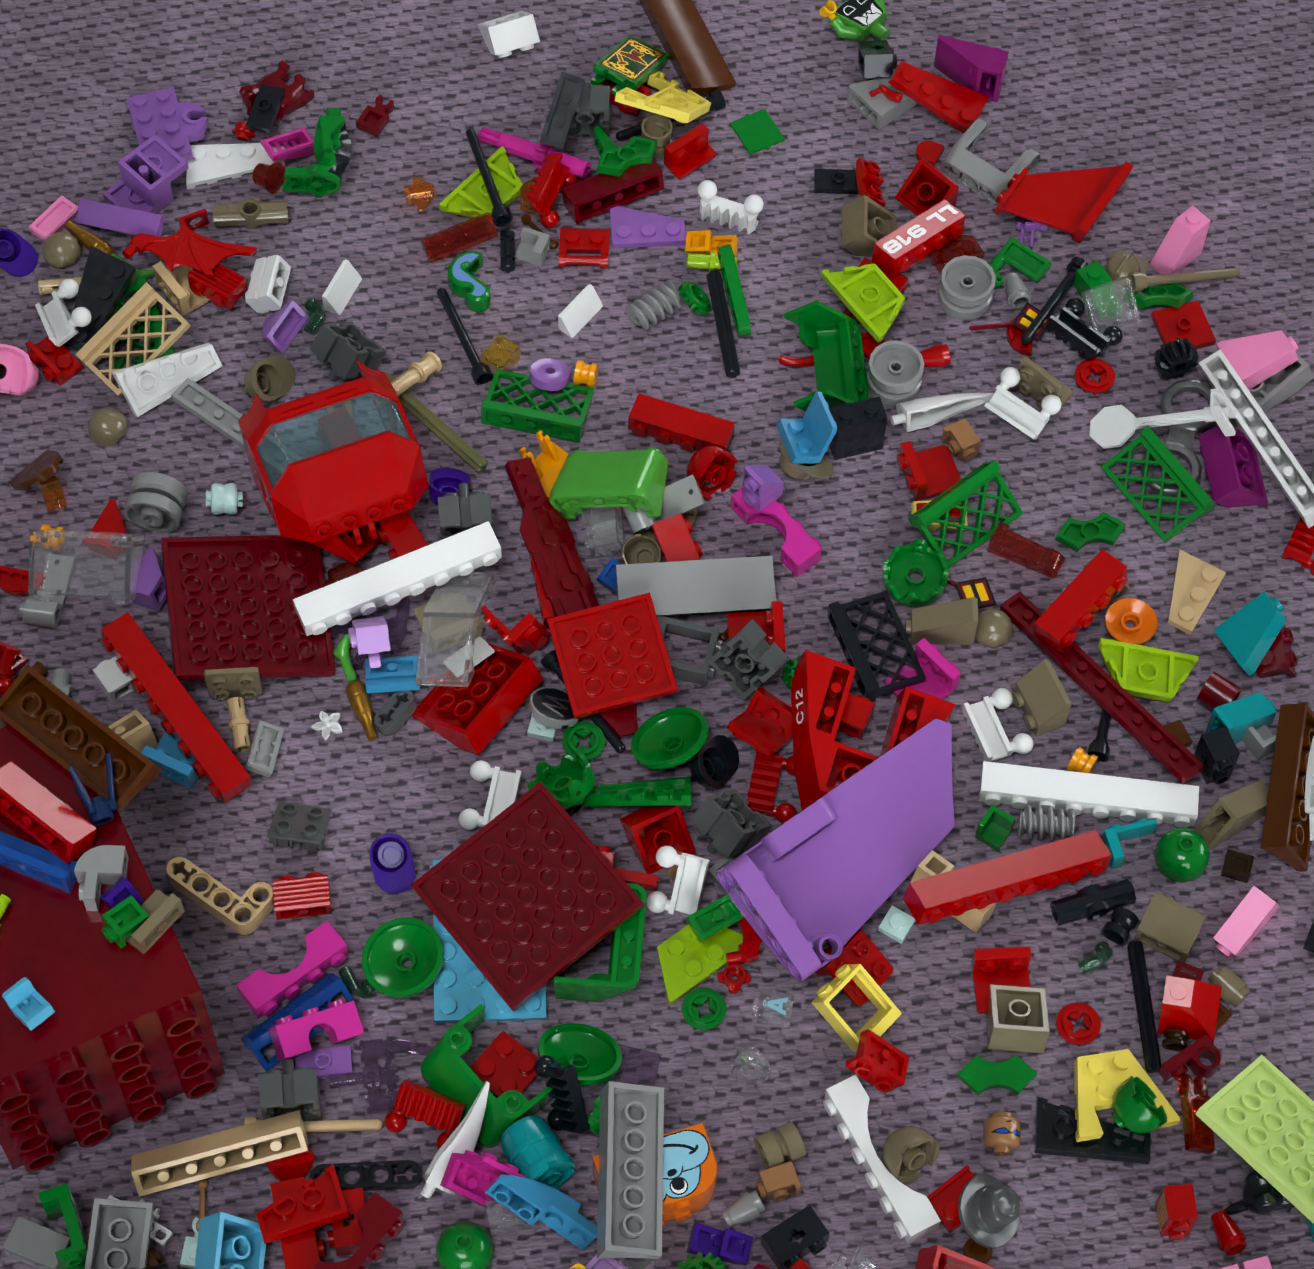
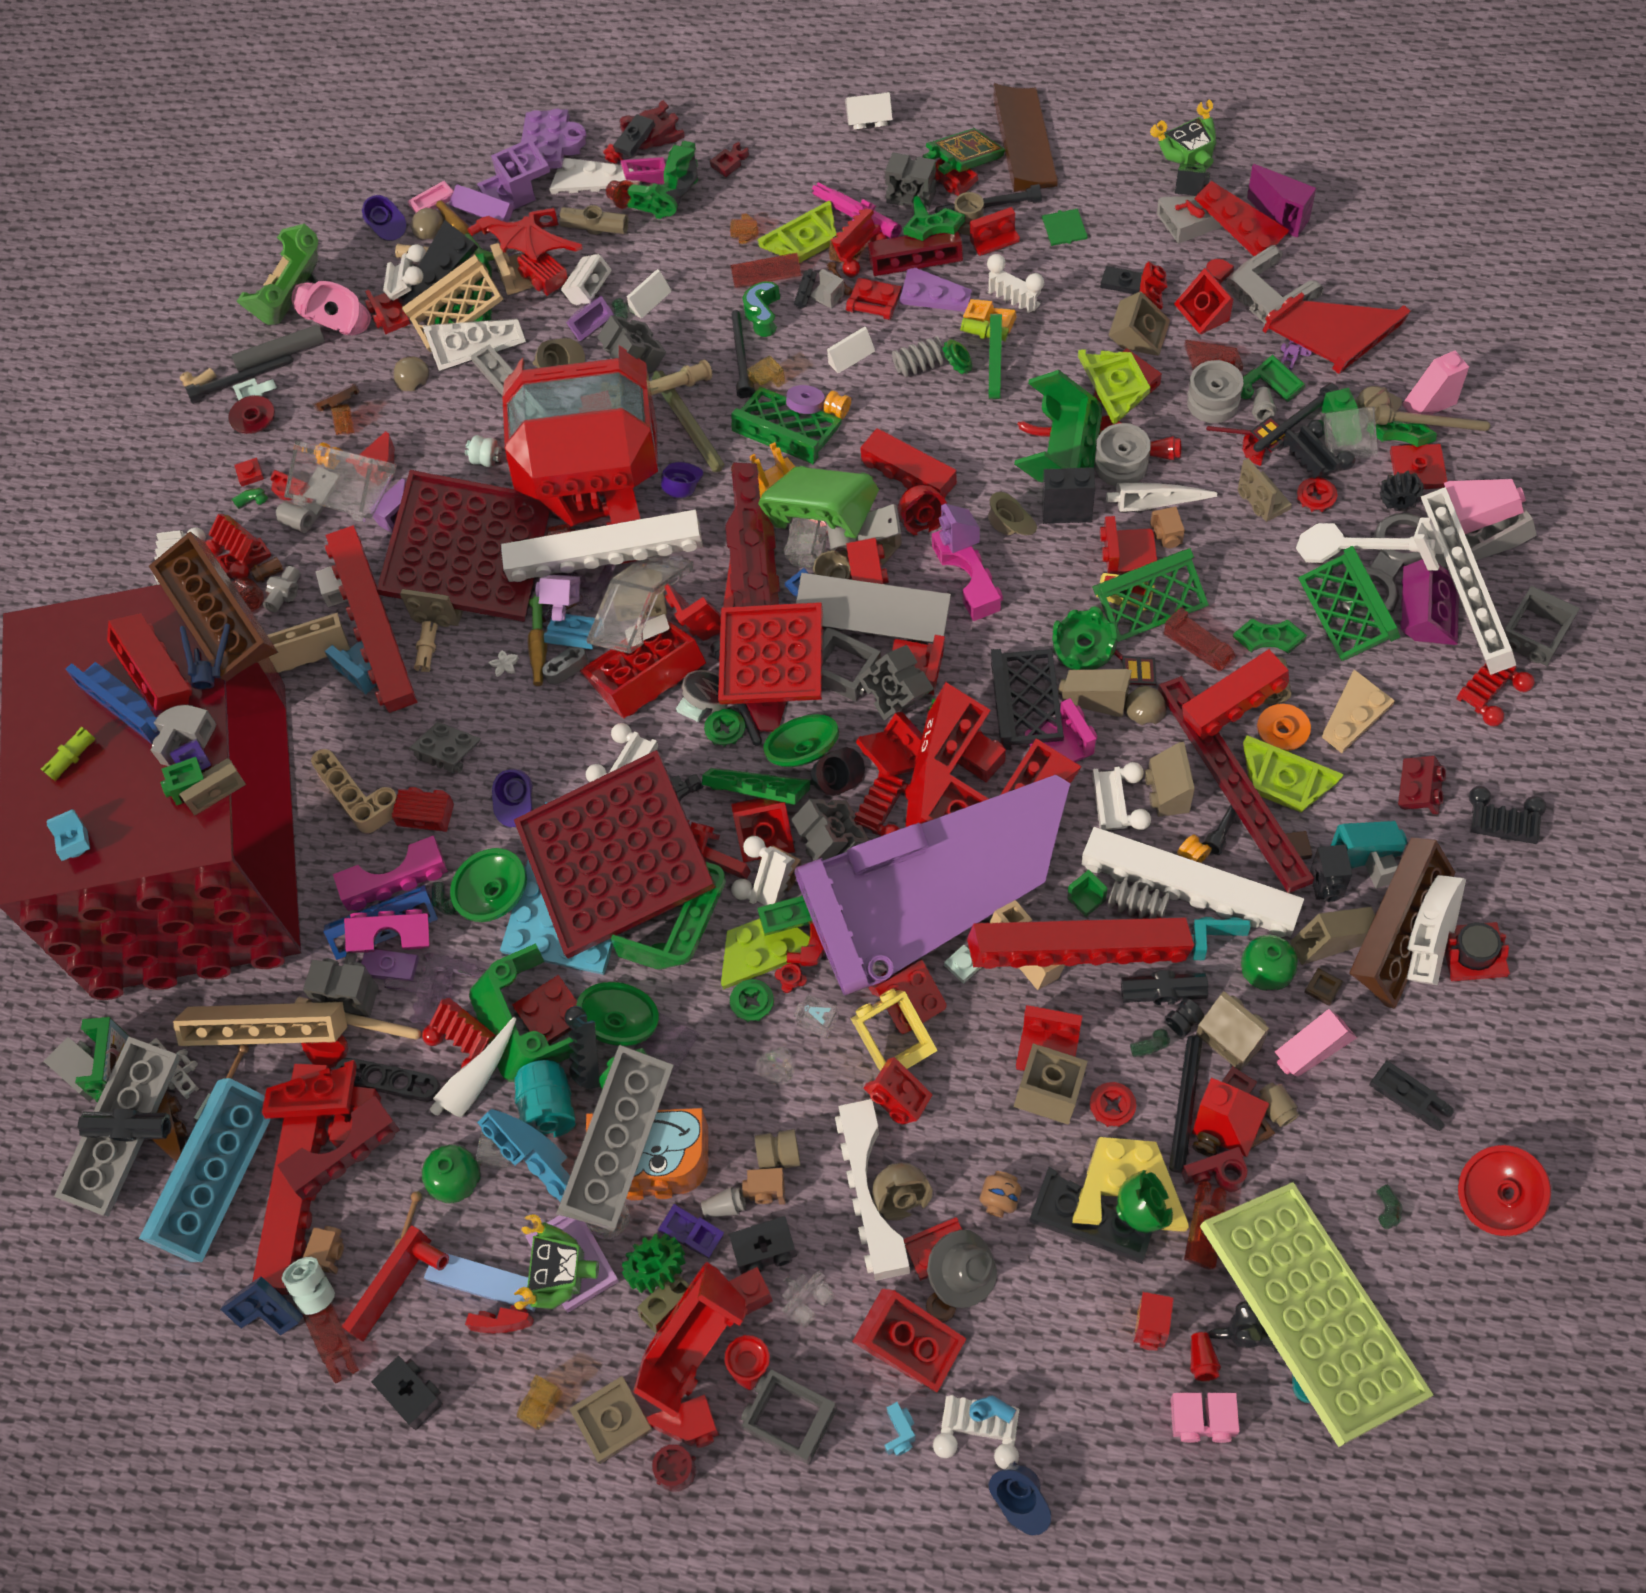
camera: 25 degrees right, 0 degrees up
light grey wheel [123,472,188,533] -> none
light grey plate [244,720,284,778] -> none
dark grey brick [438,483,493,540] -> none
dark pink bracket [440,1150,526,1208] -> none
black piece [466,128,513,227] -> none
green plate [527,751,596,810] -> none
black hinge [539,72,585,150] -> none
light yellow wing [614,71,711,123] -> none
black axle [707,270,740,378] -> none
dark azure bracket [776,392,837,464] -> none
red brick [872,199,966,277] -> none
green tile [957,1055,1037,1095] -> none
white gear [984,367,1062,440] -> none
dark red piece [1196,672,1242,711] -> none
teal slope [1214,591,1287,676] -> none

